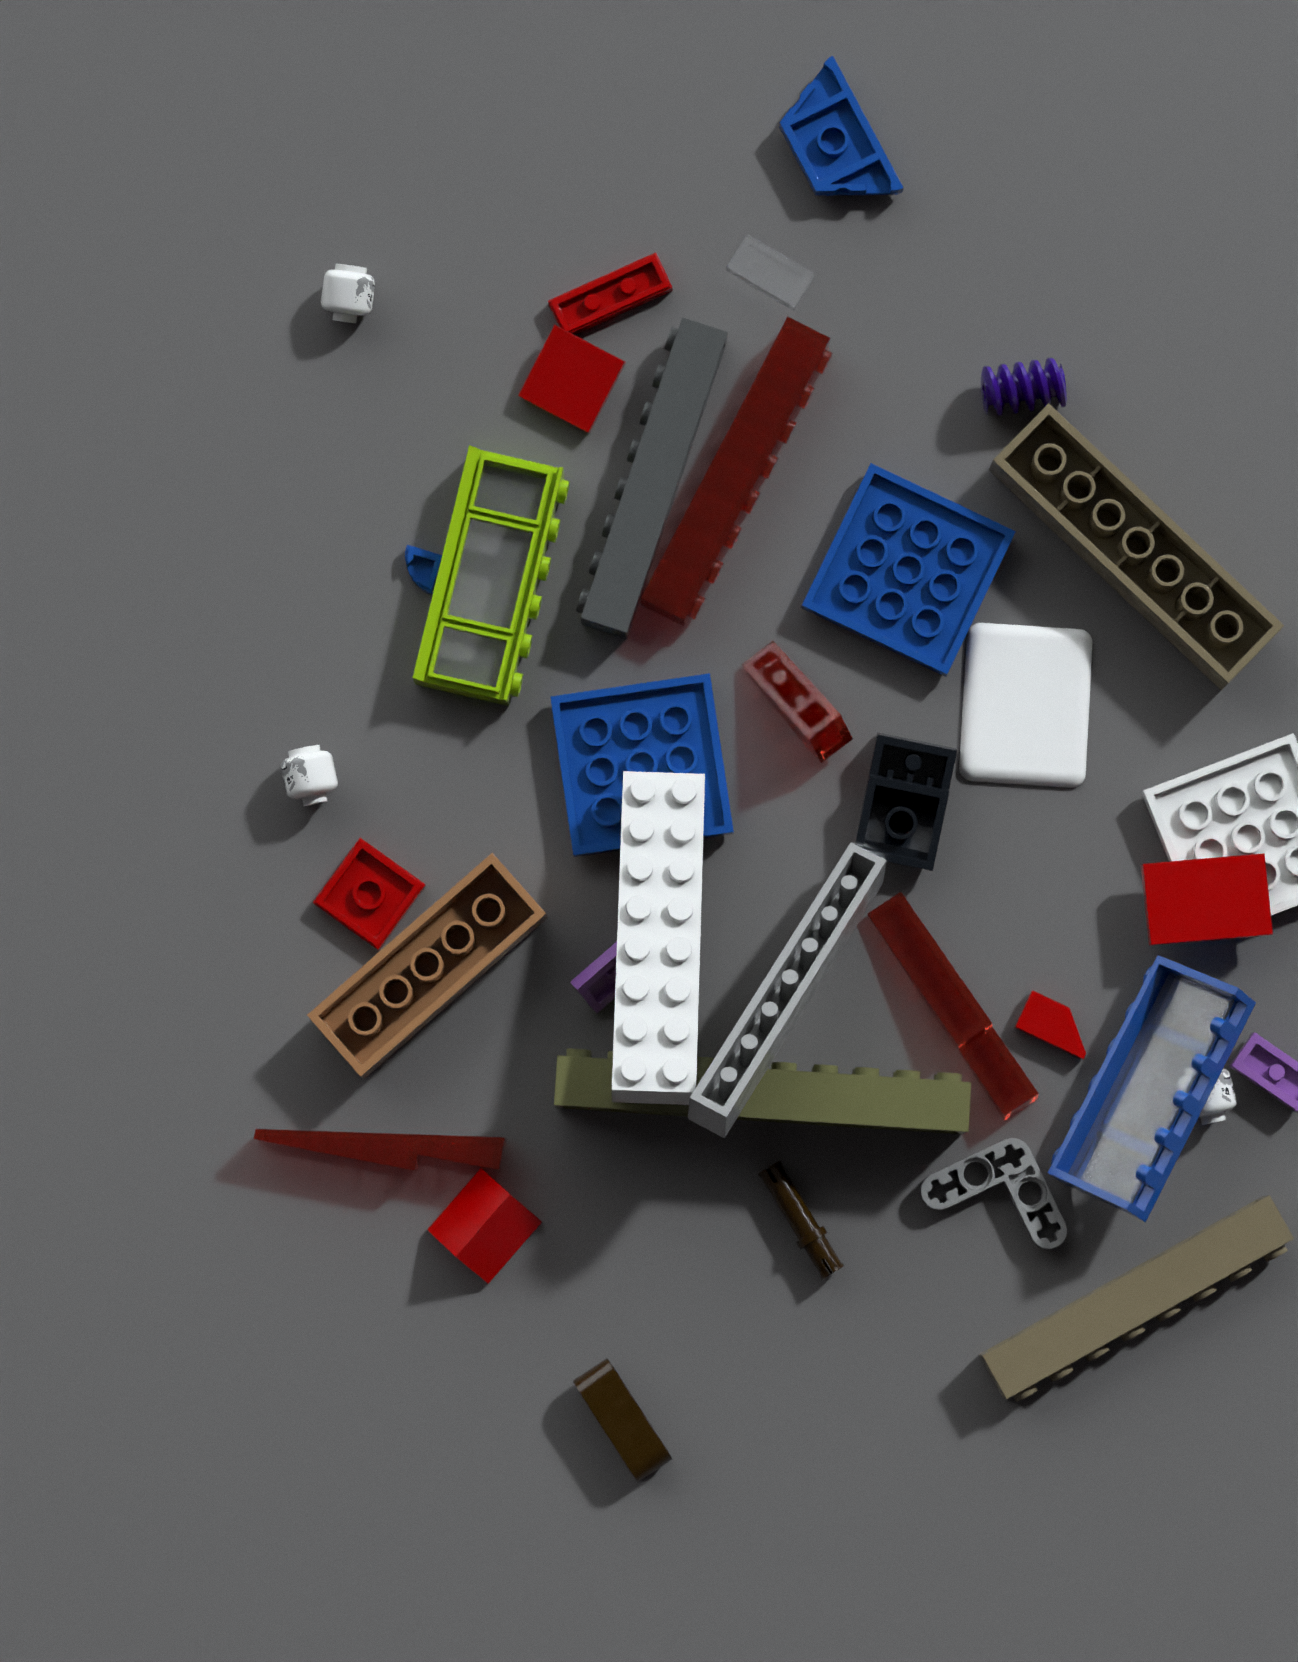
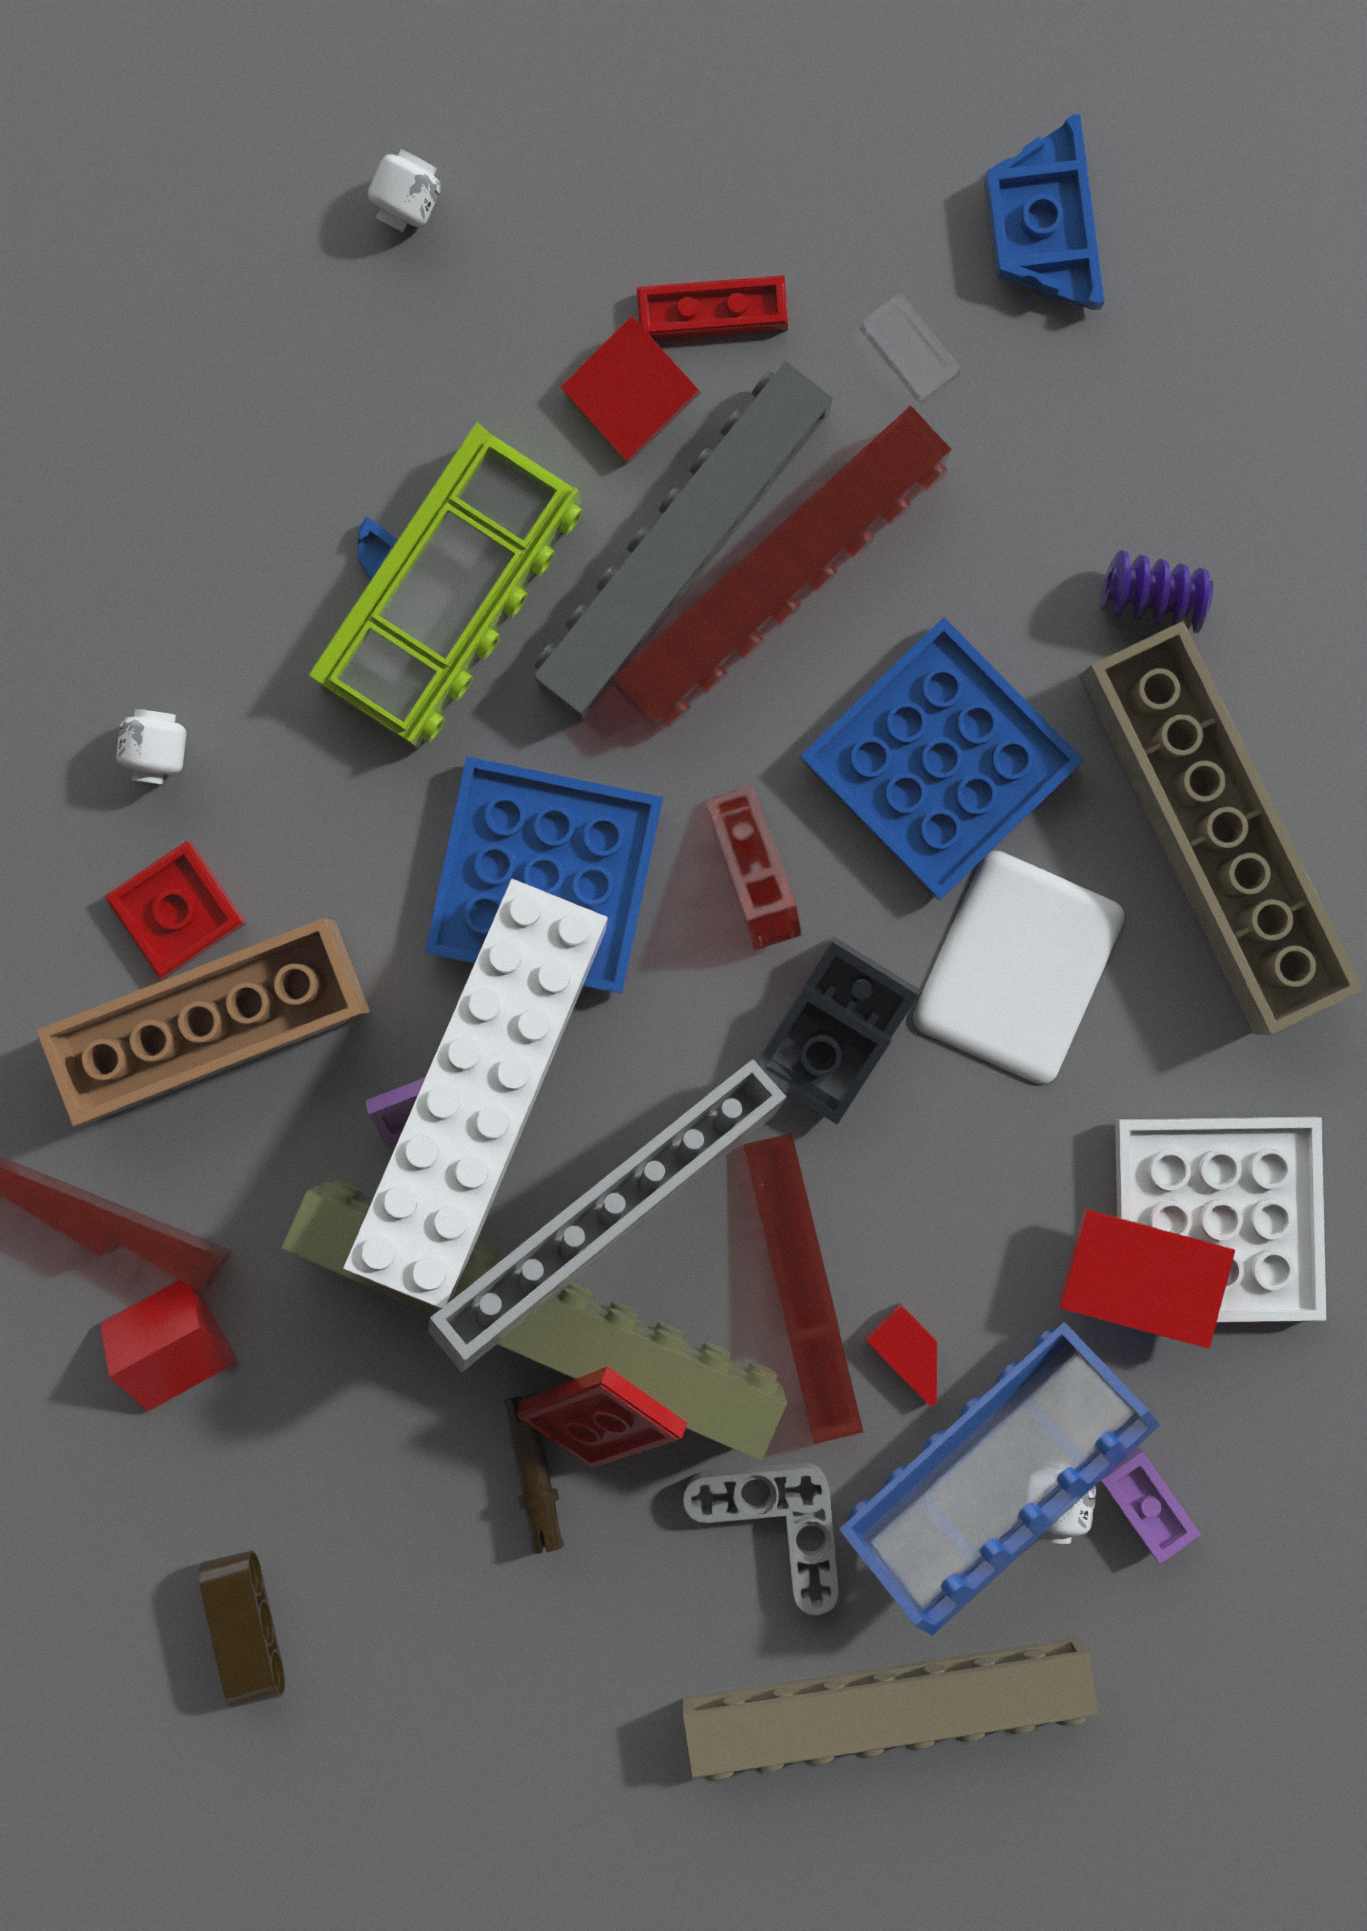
camera: 20 degrees right, 5 degrees up
none -> red tile [517,1366,687,1468]

